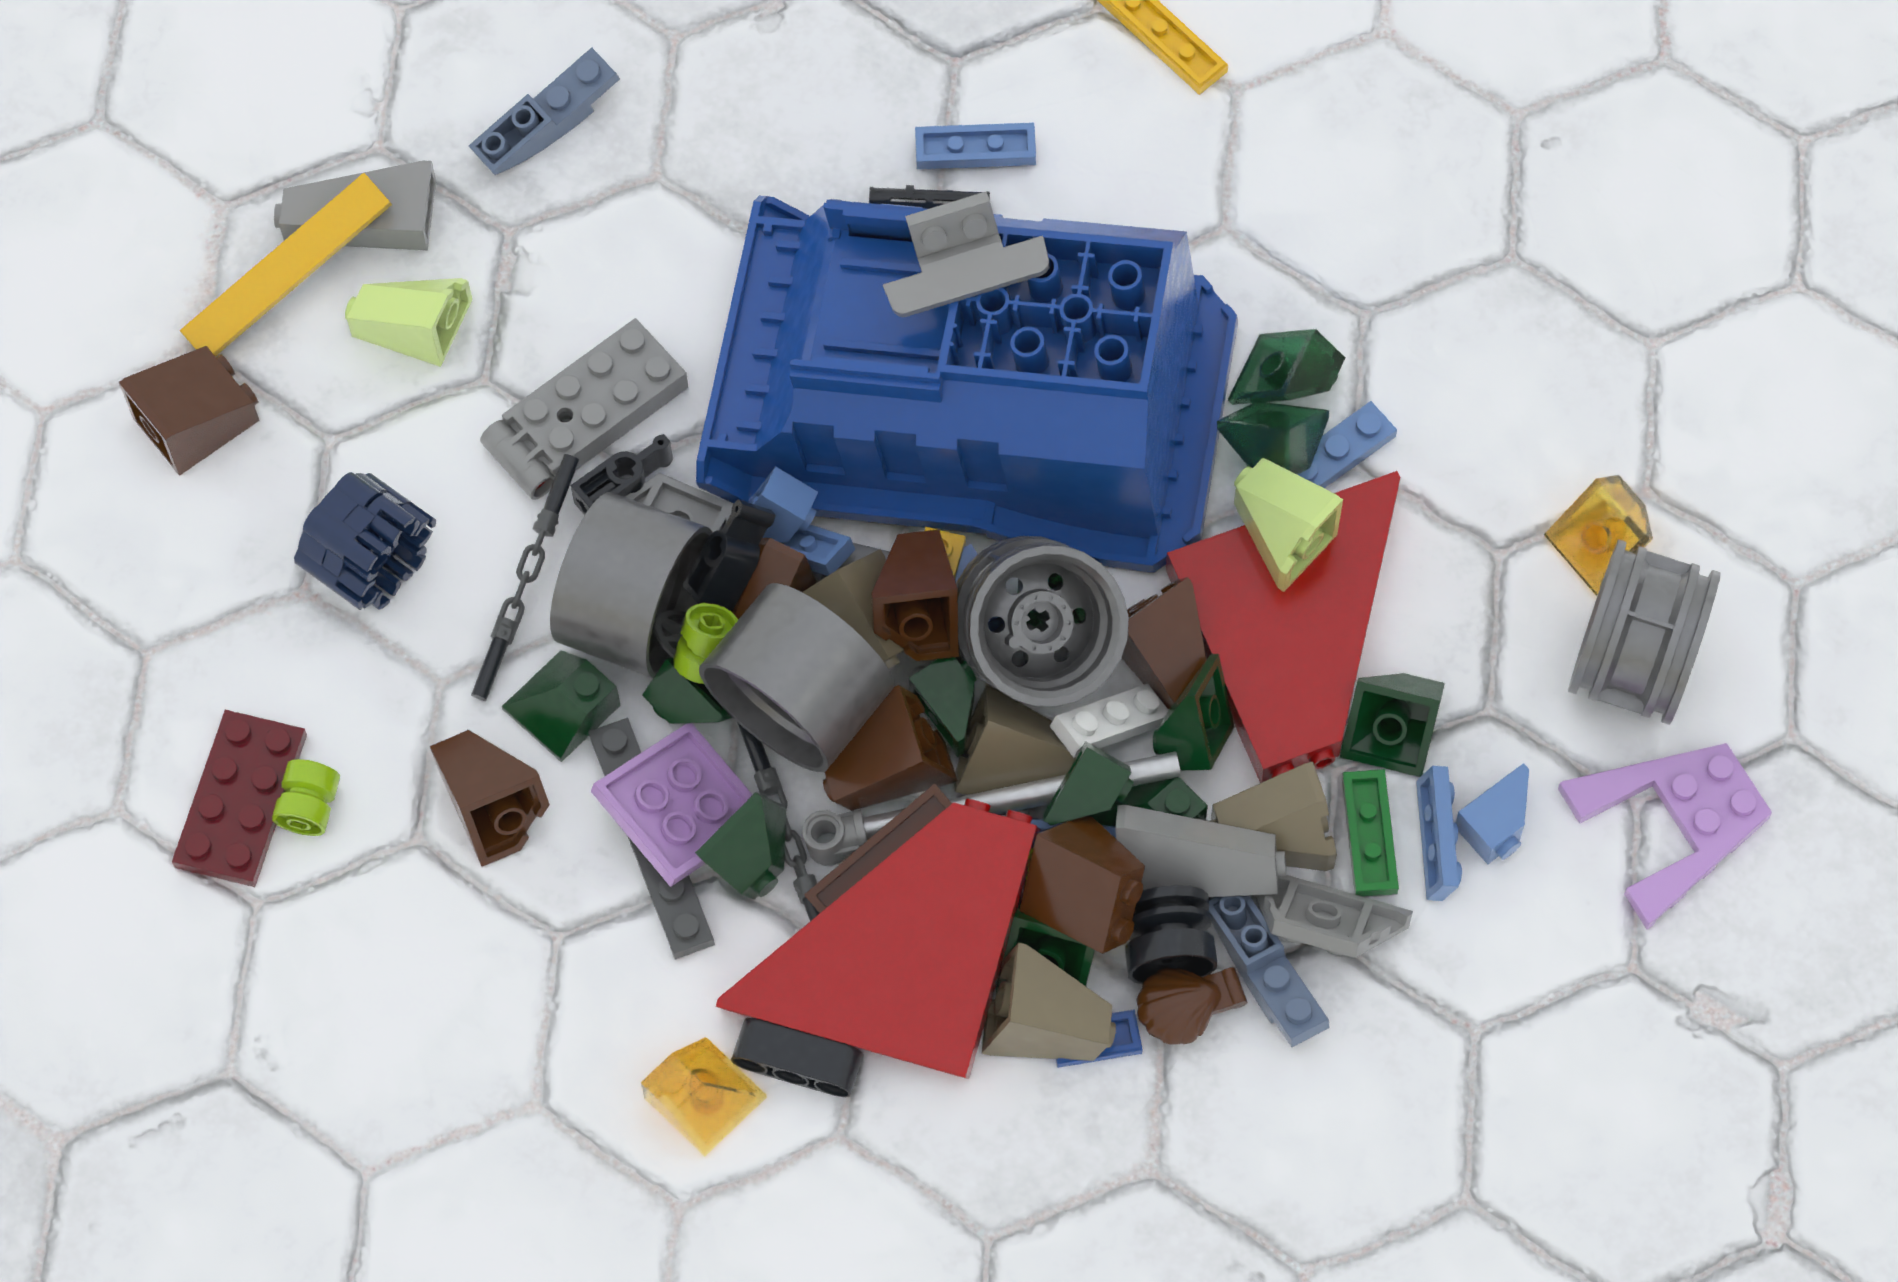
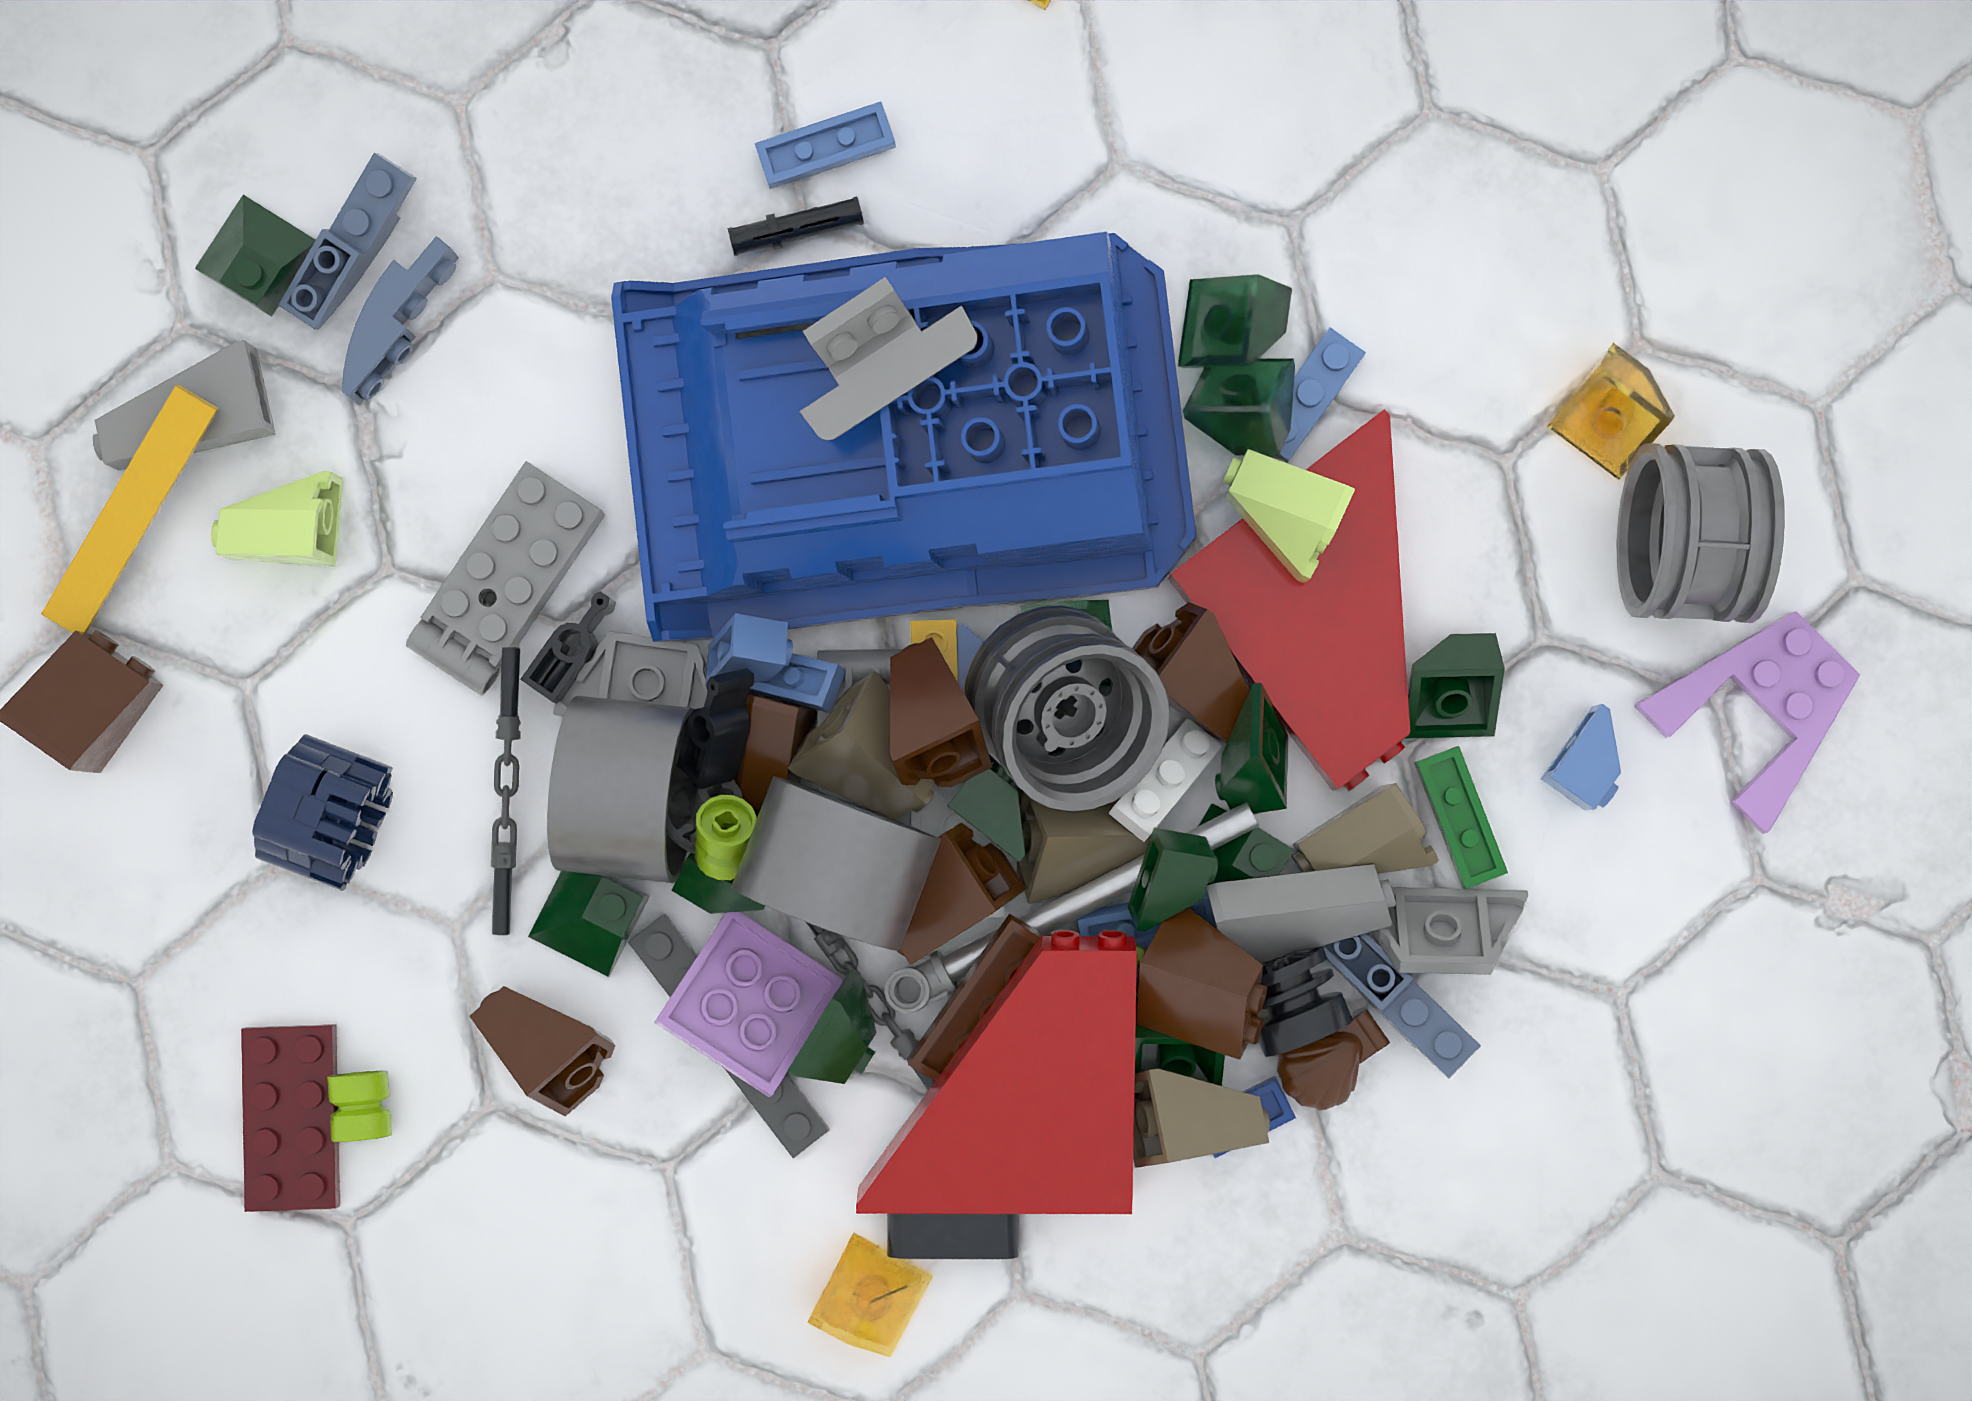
camera: 20 degrees left, 20 degrees up
medium blue plate [1416,765,1462,901] -> none
none -> dark green slope [195,194,316,317]
none -> sand blue slope [342,236,459,405]

